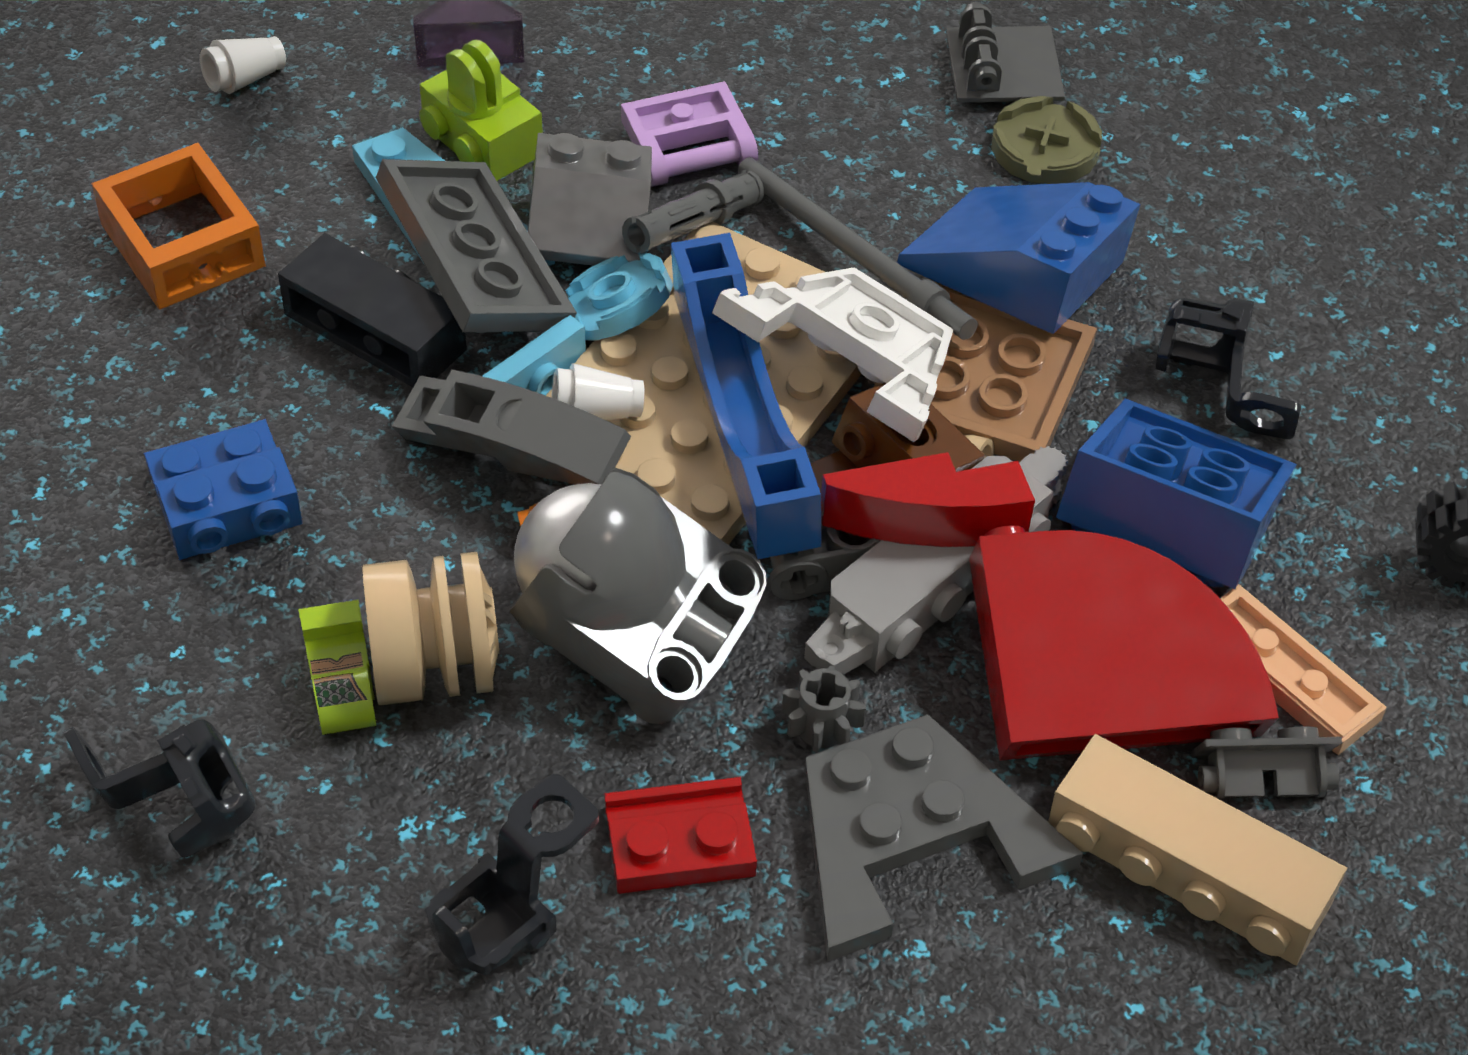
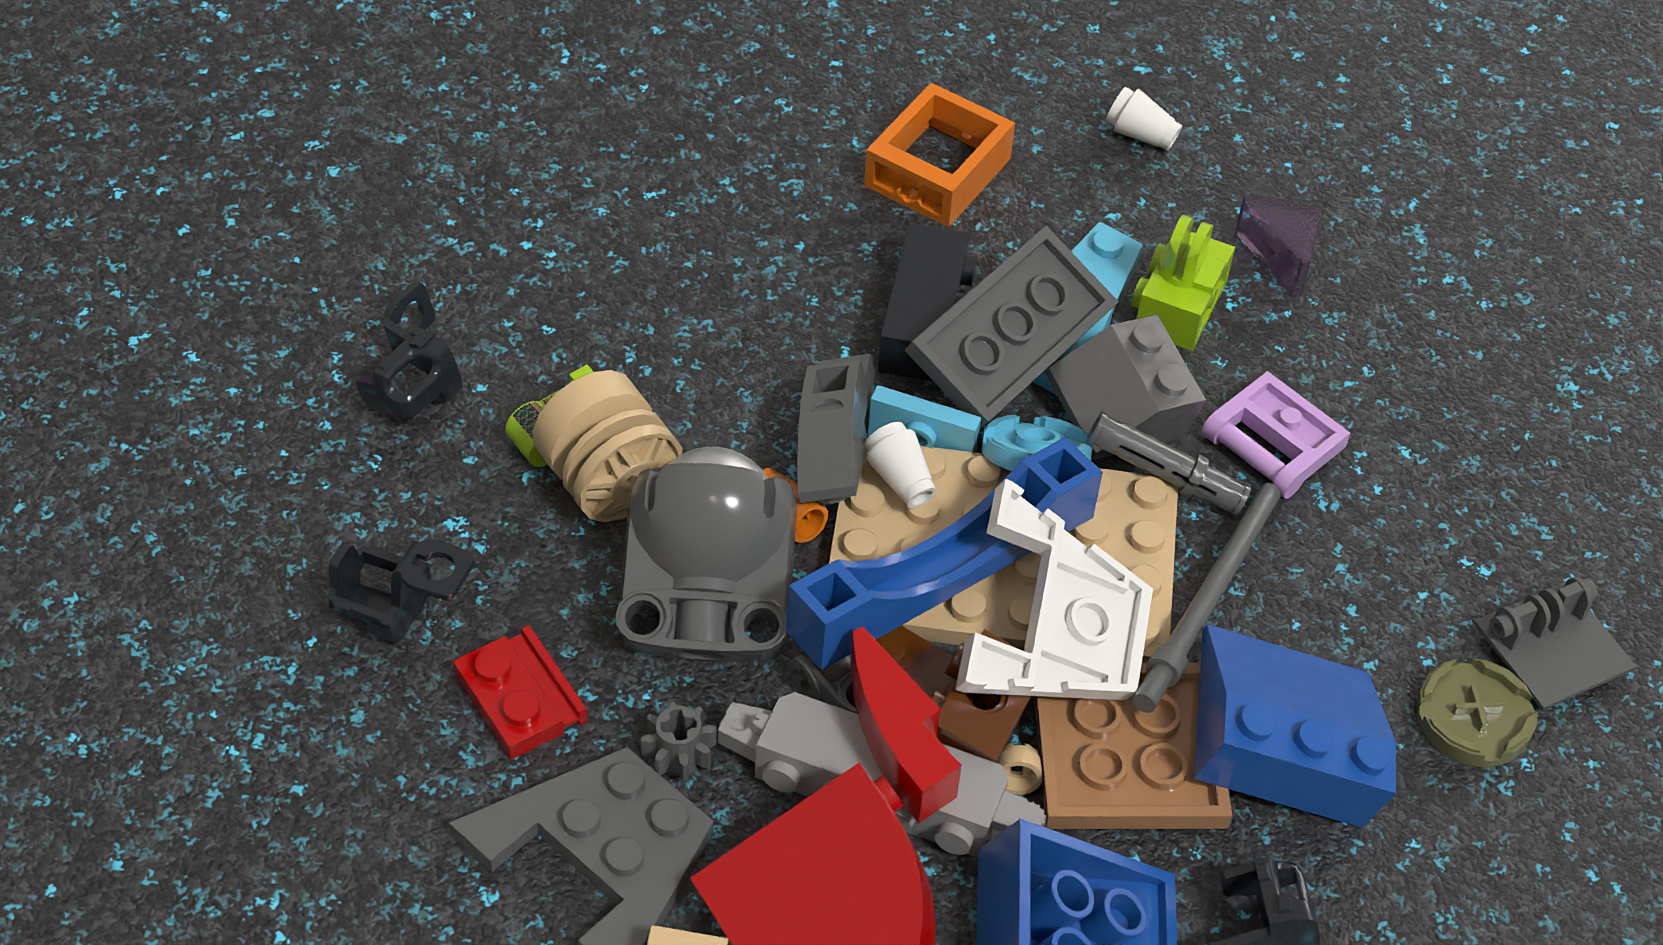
camera: 65 degrees right, 0 degrees up
blue plate [144,419,303,560] -> none

